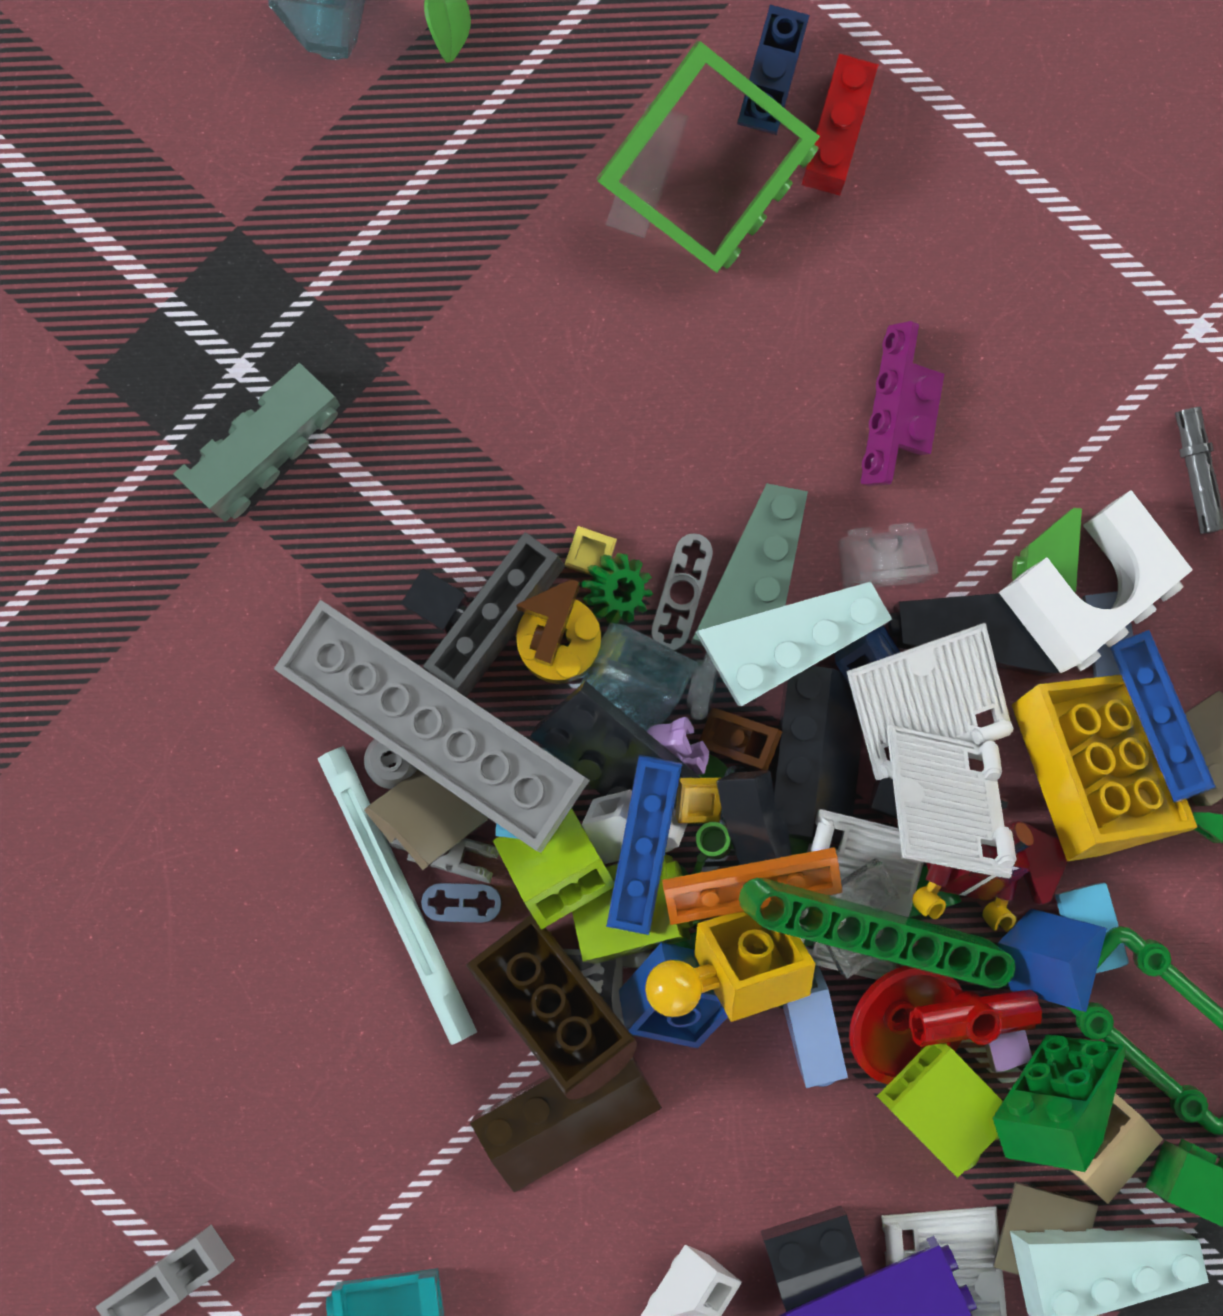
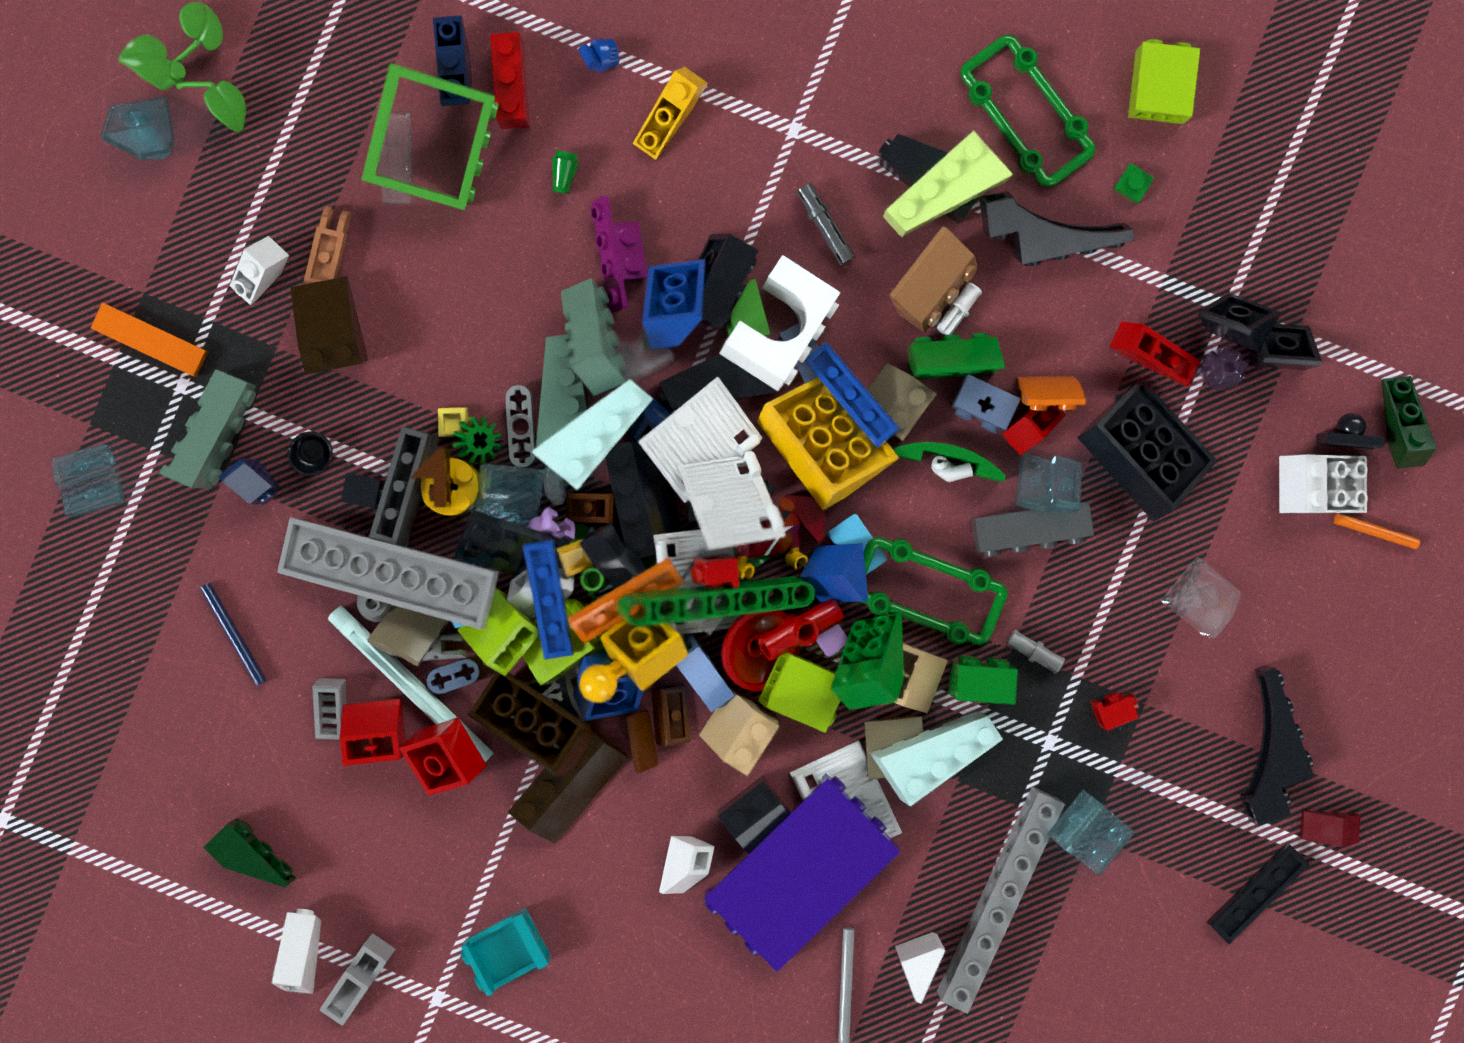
camera: 20 degrees left, 5 degrees up
none -> clear light blue slope [51,444,125,518]
none -> orange tile [91,303,208,377]
none -> dark blue bar [200,583,267,686]
none -> dark green slope [203,818,296,887]
none -> dark blue slope [218,458,280,505]
none -> white slope [230,236,289,305]
none -> white slope [272,909,321,994]
none -> black hair [287,431,333,476]
none -> dark brown slope [290,276,368,375]
none -> nougat hinge [304,206,351,284]
none -> light grey slope [312,678,346,740]
none -> red slope [339,698,406,766]
none -> red brick [399,717,487,796]
none -> green cone [552,150,580,194]
none -> sand green wedge [561,278,627,396]
none -> blue piece [578,38,620,72]
none -> reddish brown slope [626,710,658,773]
none -> yellow slope [633,67,708,160]
none -> blue slope [642,259,706,349]
none -> reddish brown slope [651,685,691,746]
none -> red brick [691,554,739,589]
none -> black slope [698,234,759,329]
none -> tan slope [699,688,779,776]

